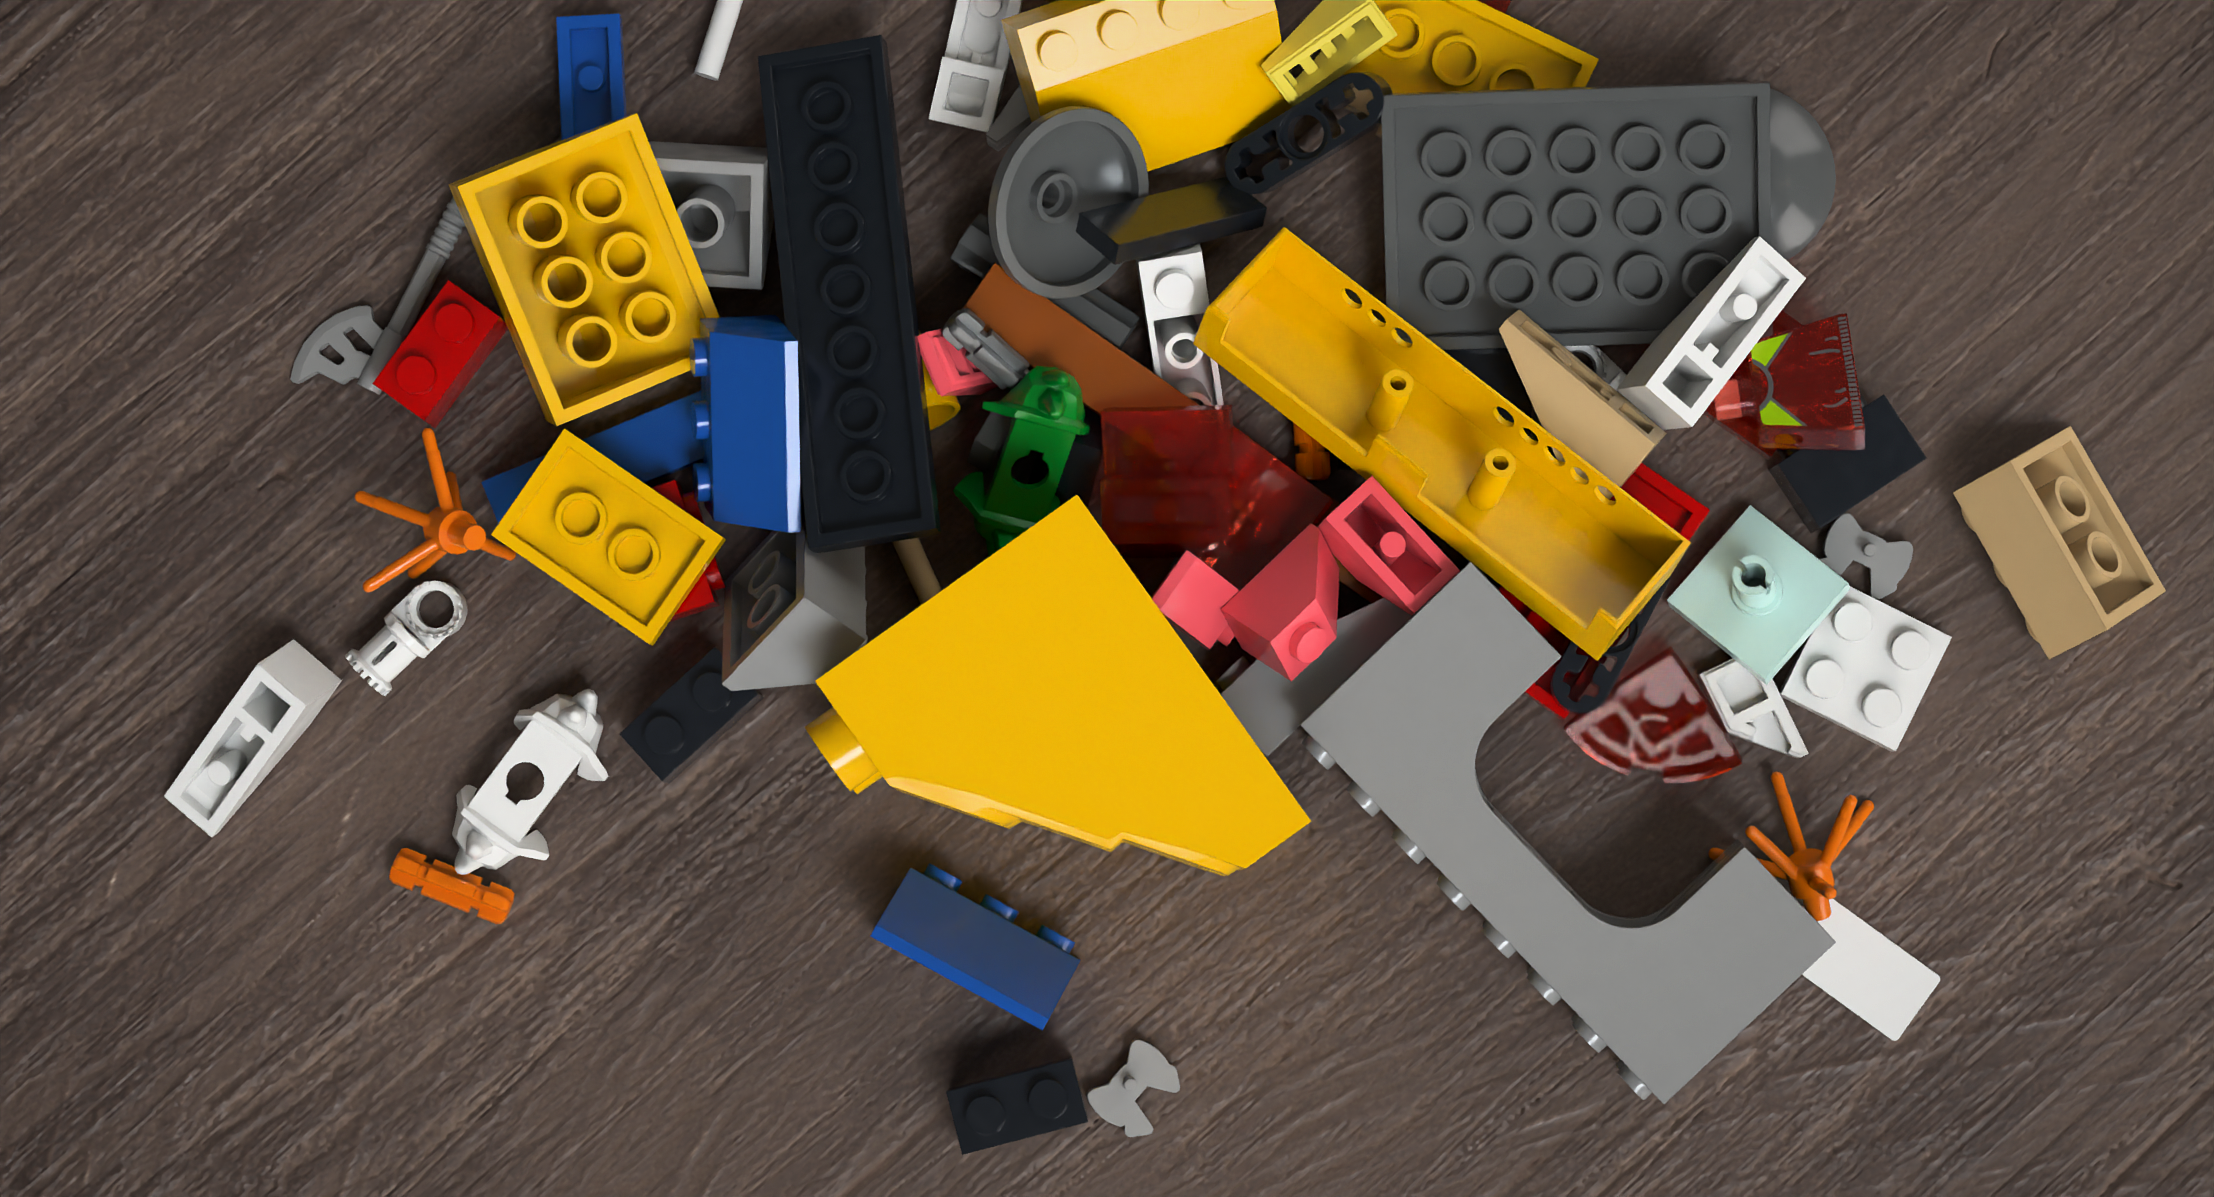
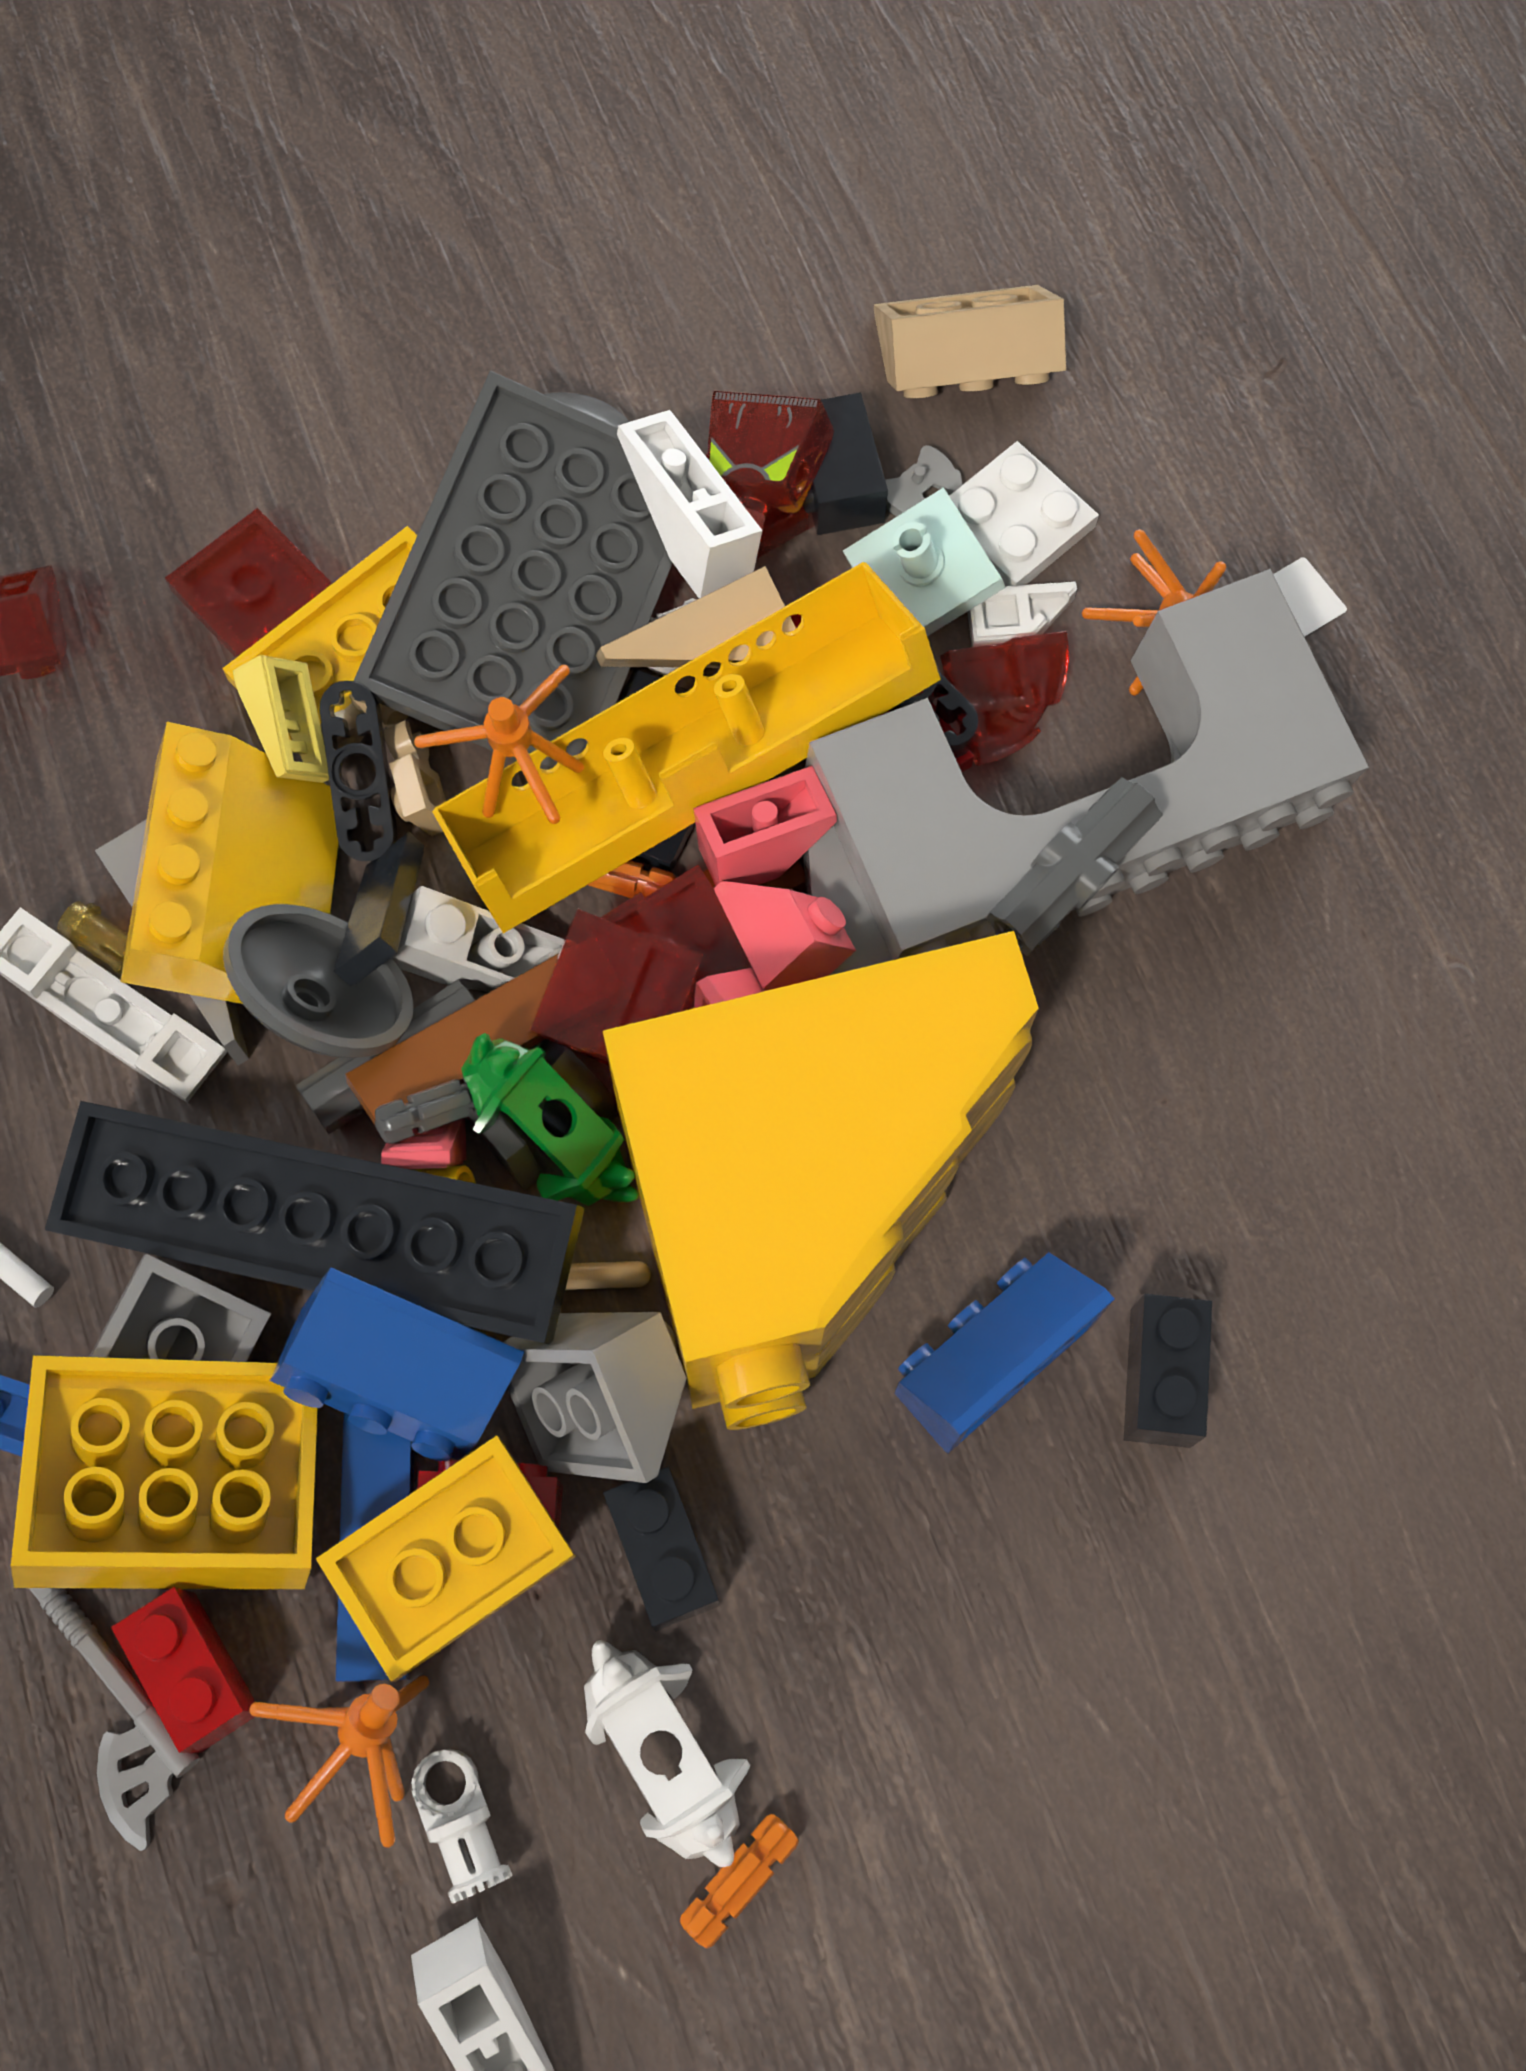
camera: 70 degrees left, 15 degrees down
light grey piece [1086,1038,1180,1137] -> none
none -> tan plate [384,720,446,836]
none -> orange plant [414,664,584,824]
none -> dark grey piece [986,777,1163,956]

